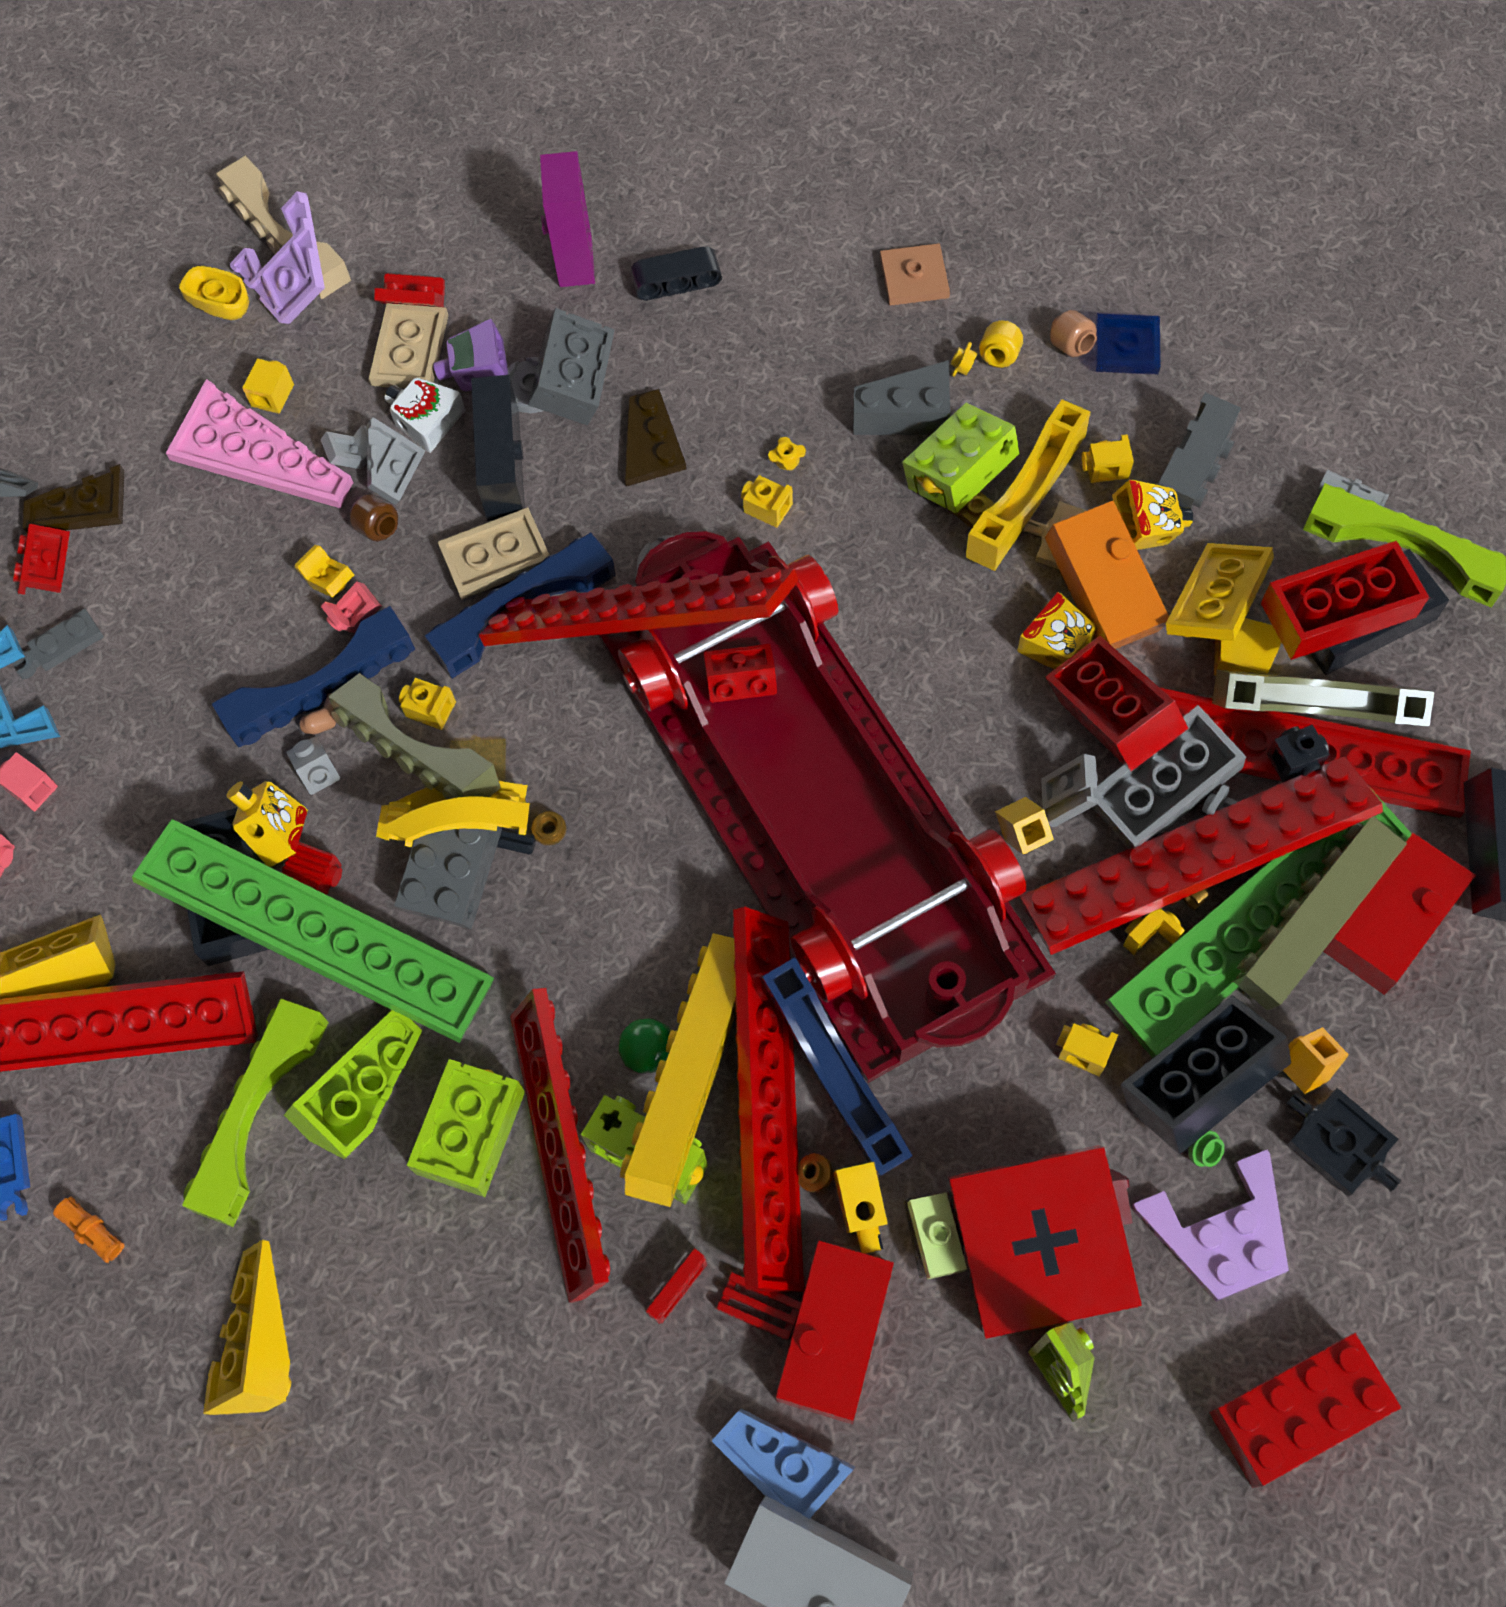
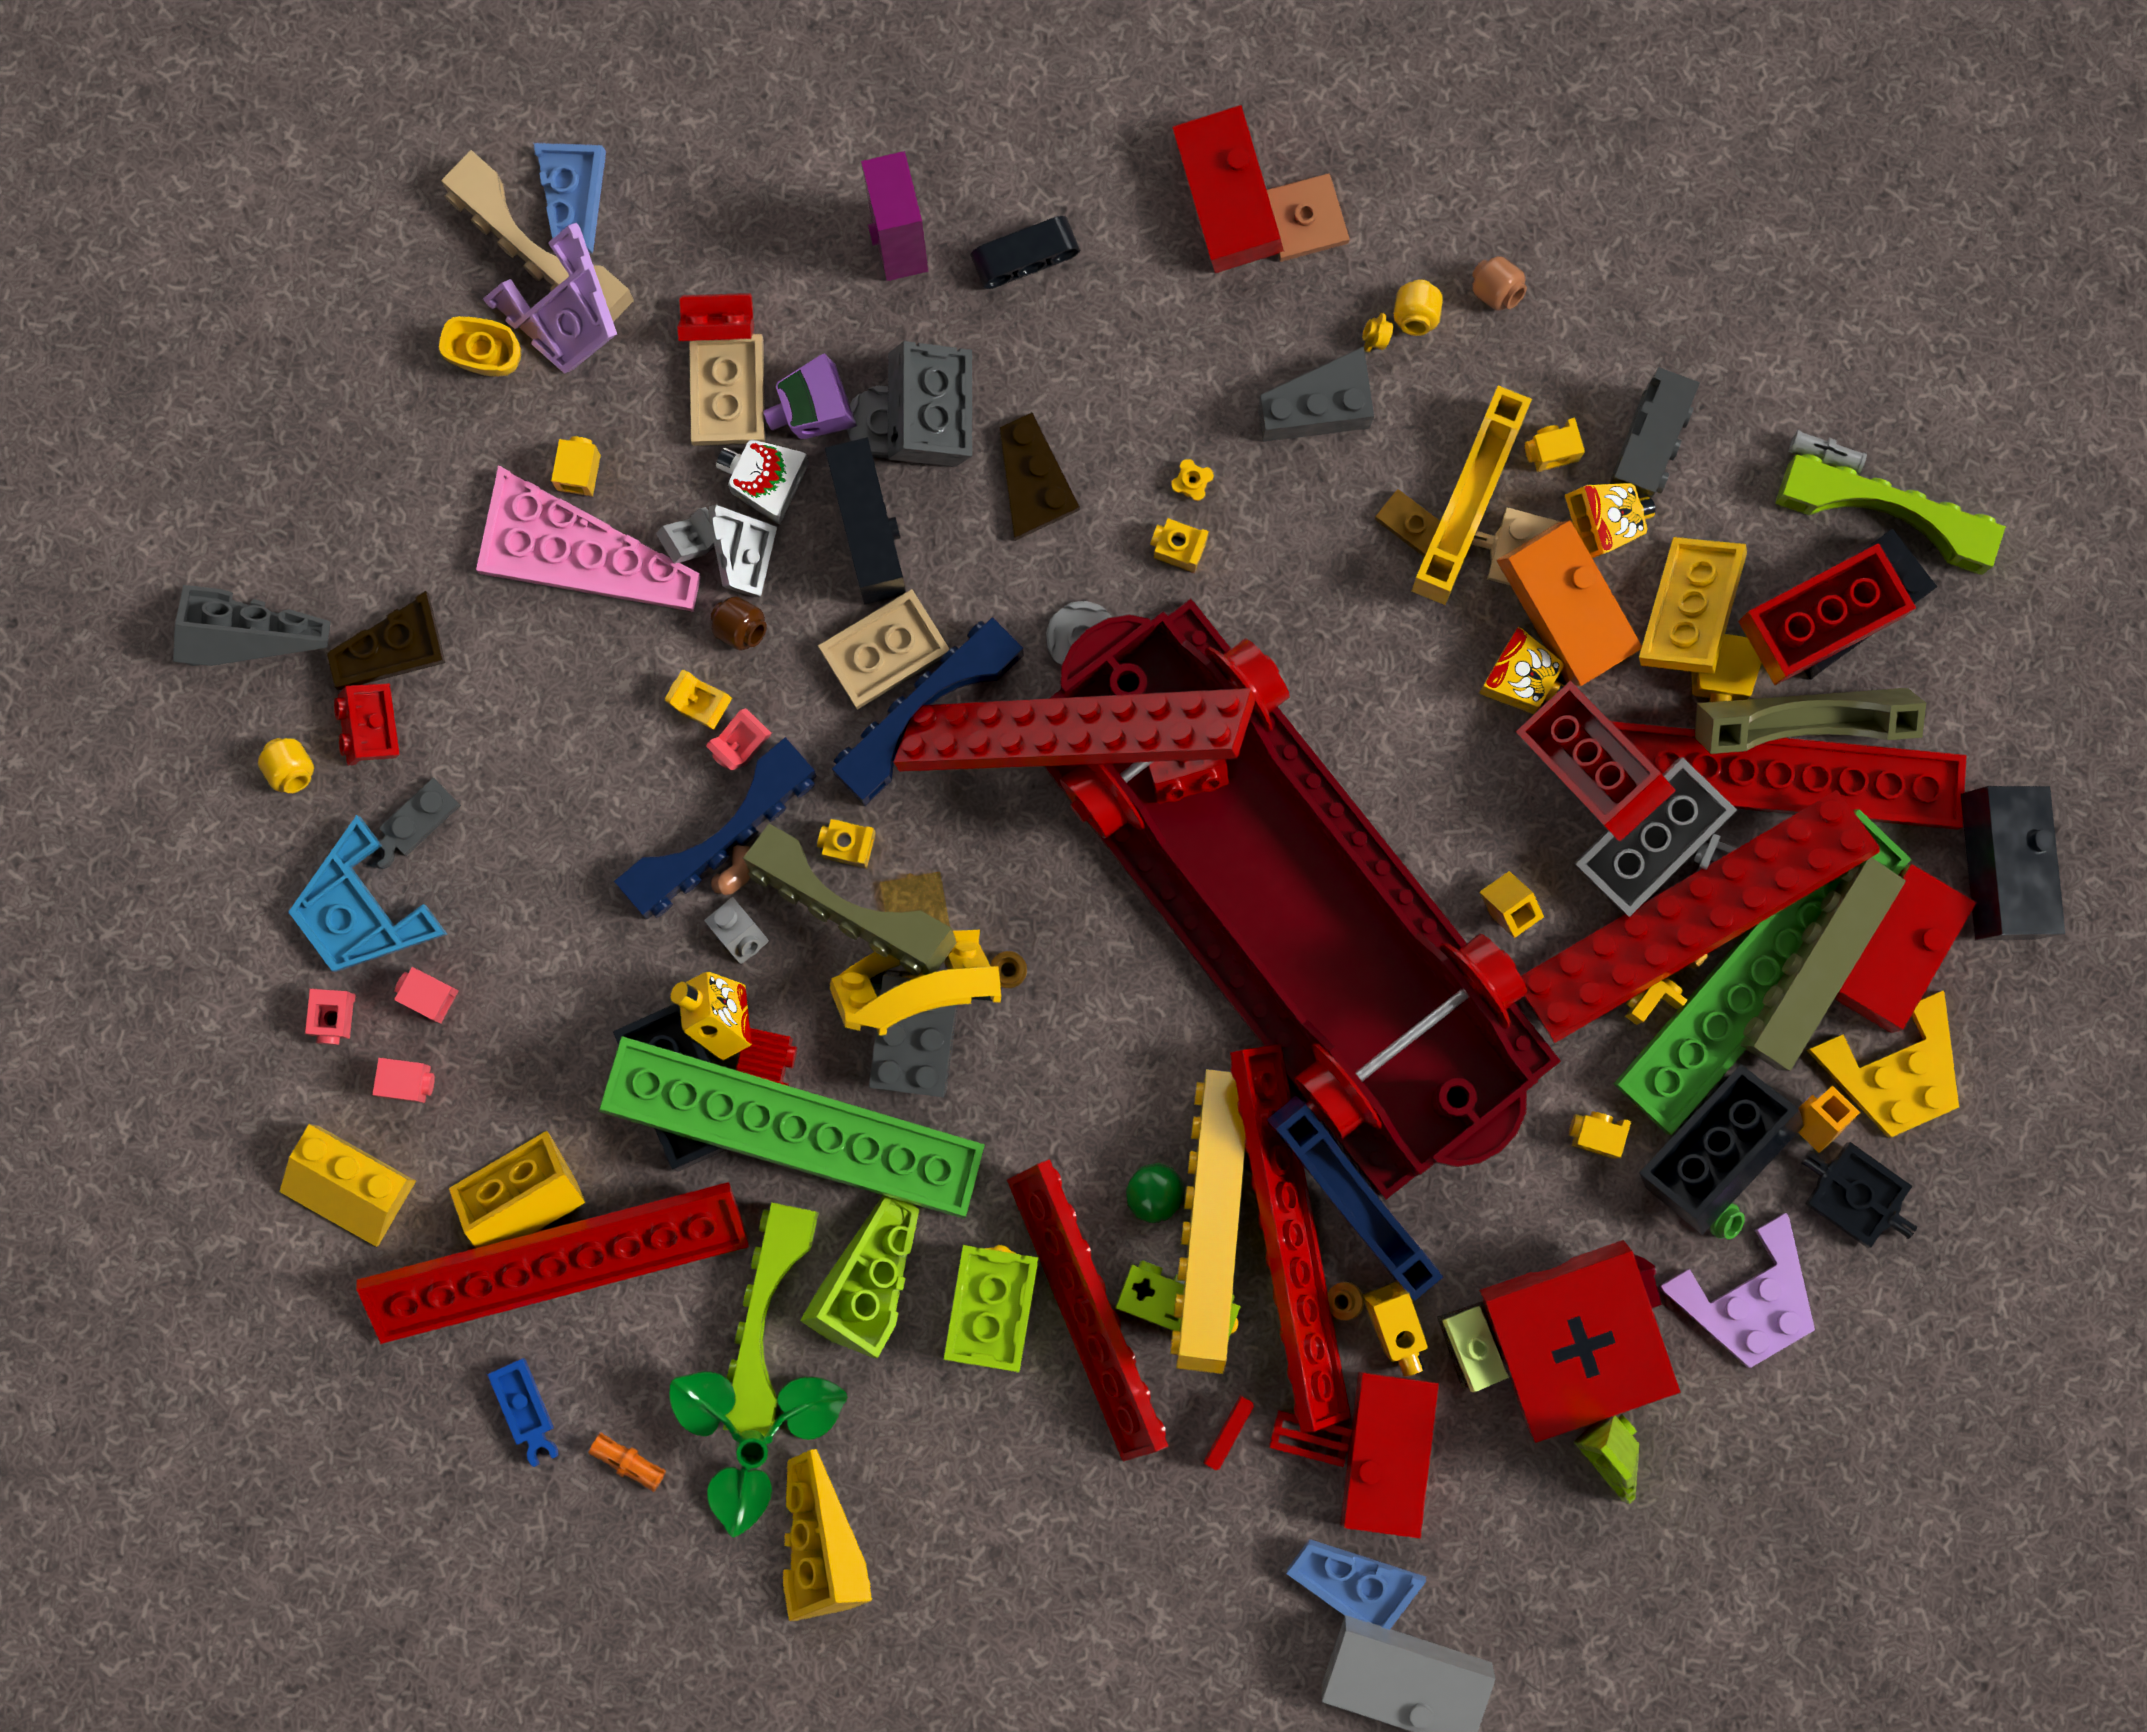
camera: 15 degrees left, 15 degrees up
lime piece [902,402,1020,514] -> none
light grey plate [1041,754,1098,827] -> none
clear blue plate [1096,313,1161,375] -> none
red brick [1209,1333,1402,1488] -> none
black brick [1267,725,1330,783] -> none
none -> medium blue wing [533,143,606,253]
none -> green plant [669,1371,848,1538]
none -> red brick [1172,105,1284,273]
none -> yellow wing [1807,990,1959,1138]

